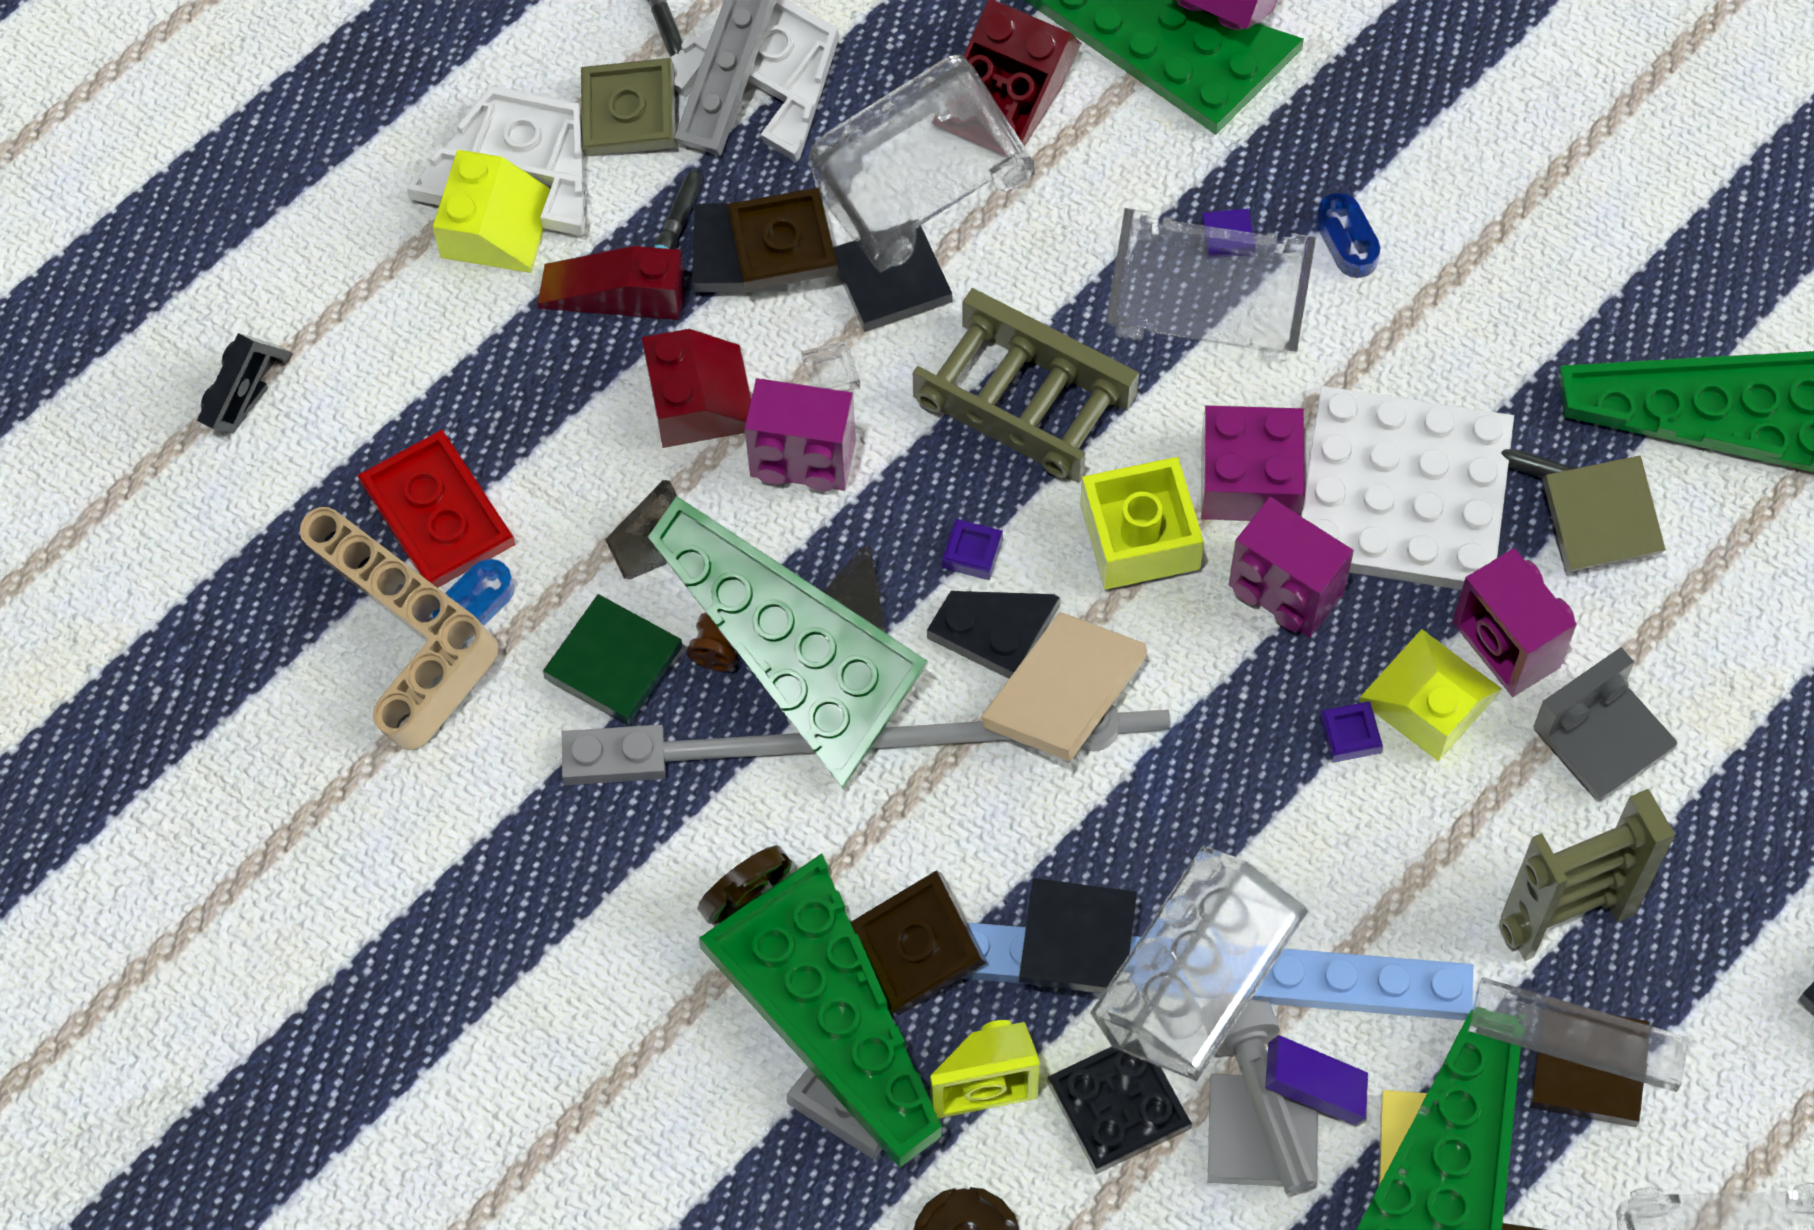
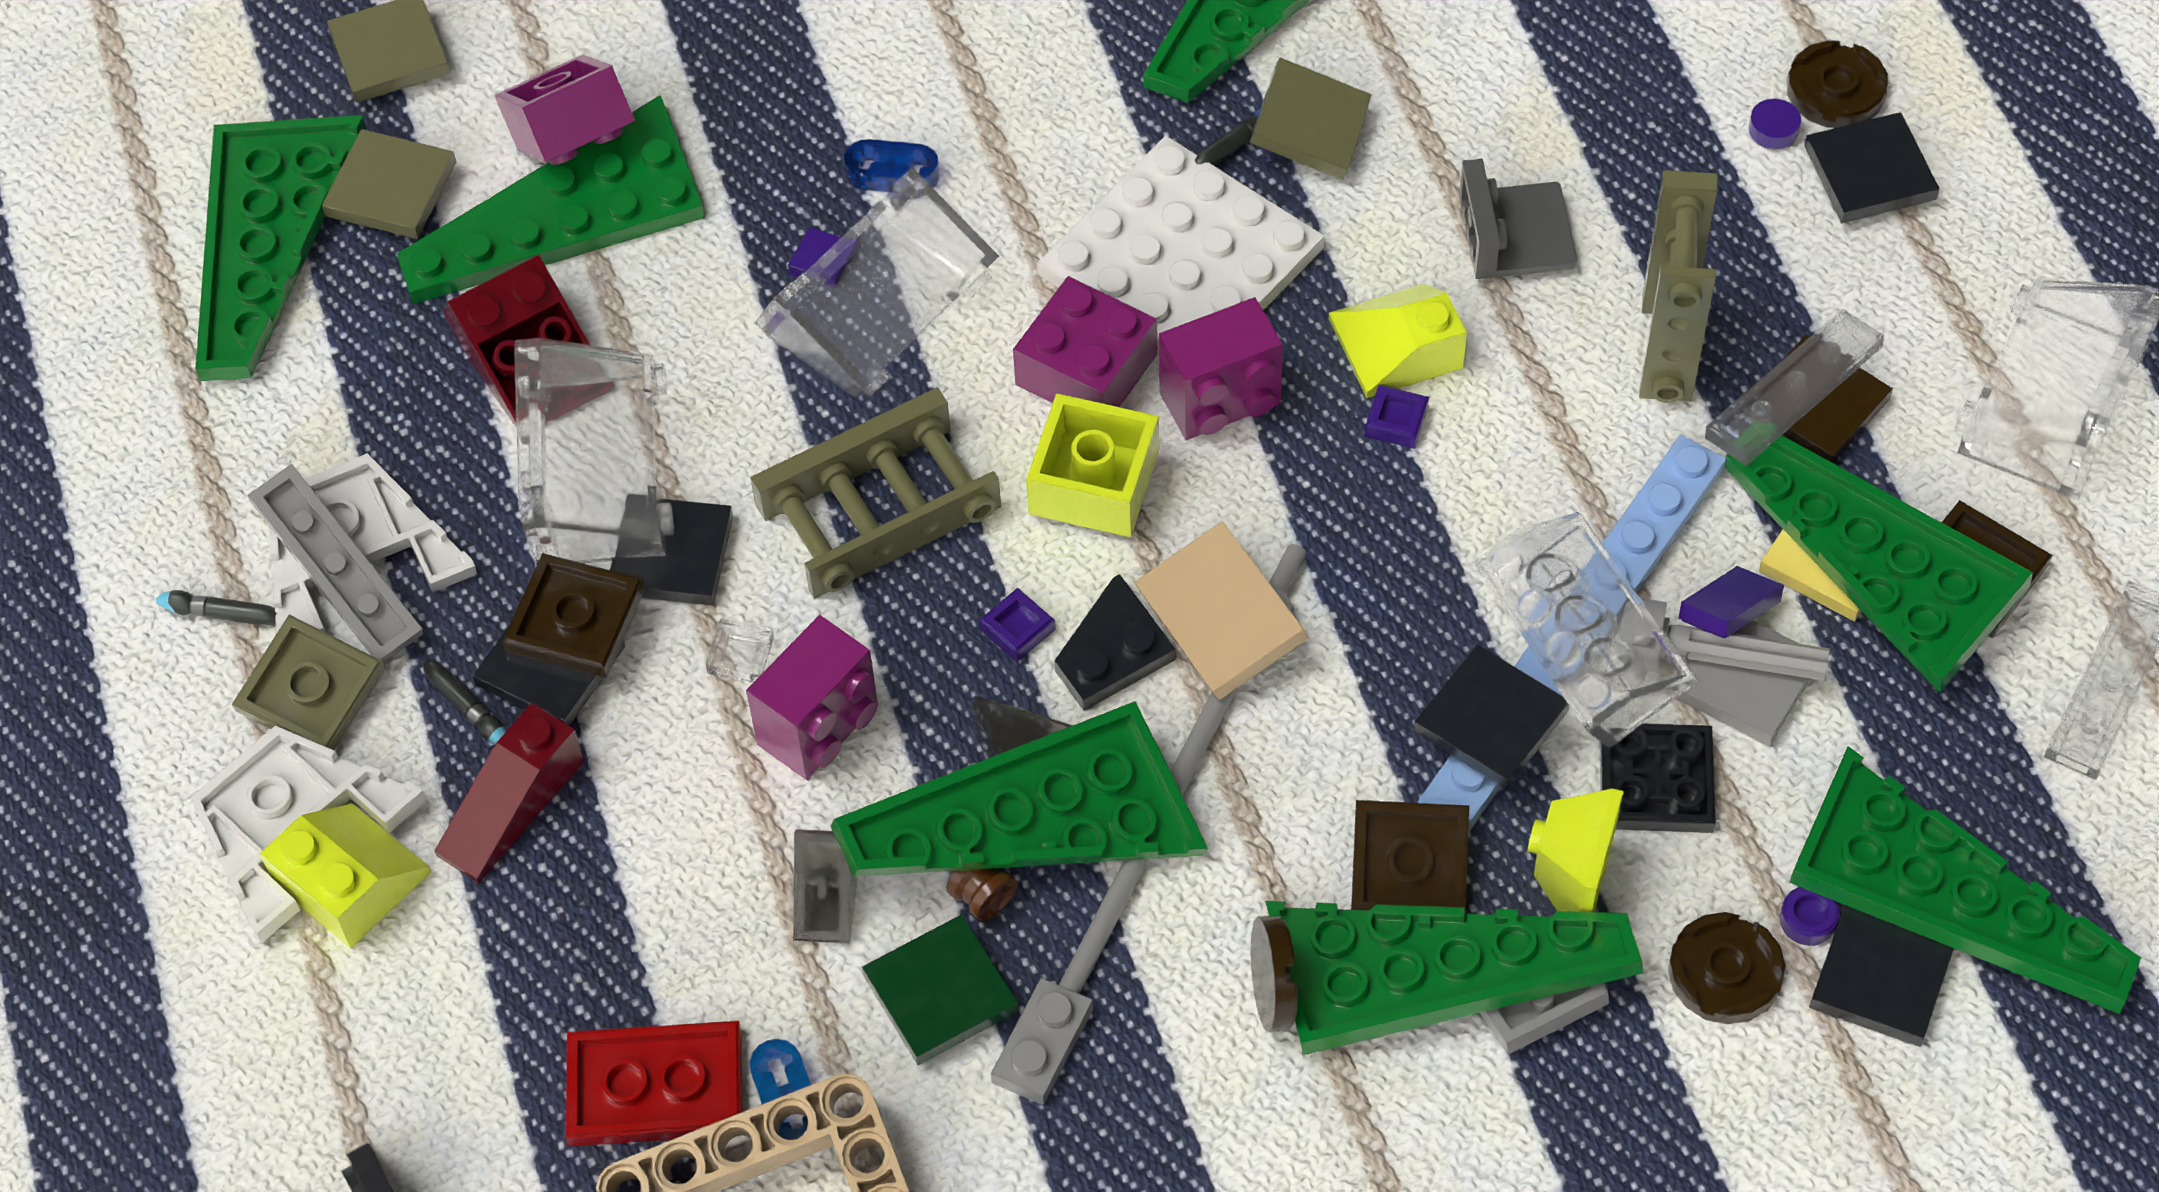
camera: 60 degrees left, 5 degrees down
dark red slope [642,329,751,448] -> none
magenta brick [1452,547,1577,698] -> none

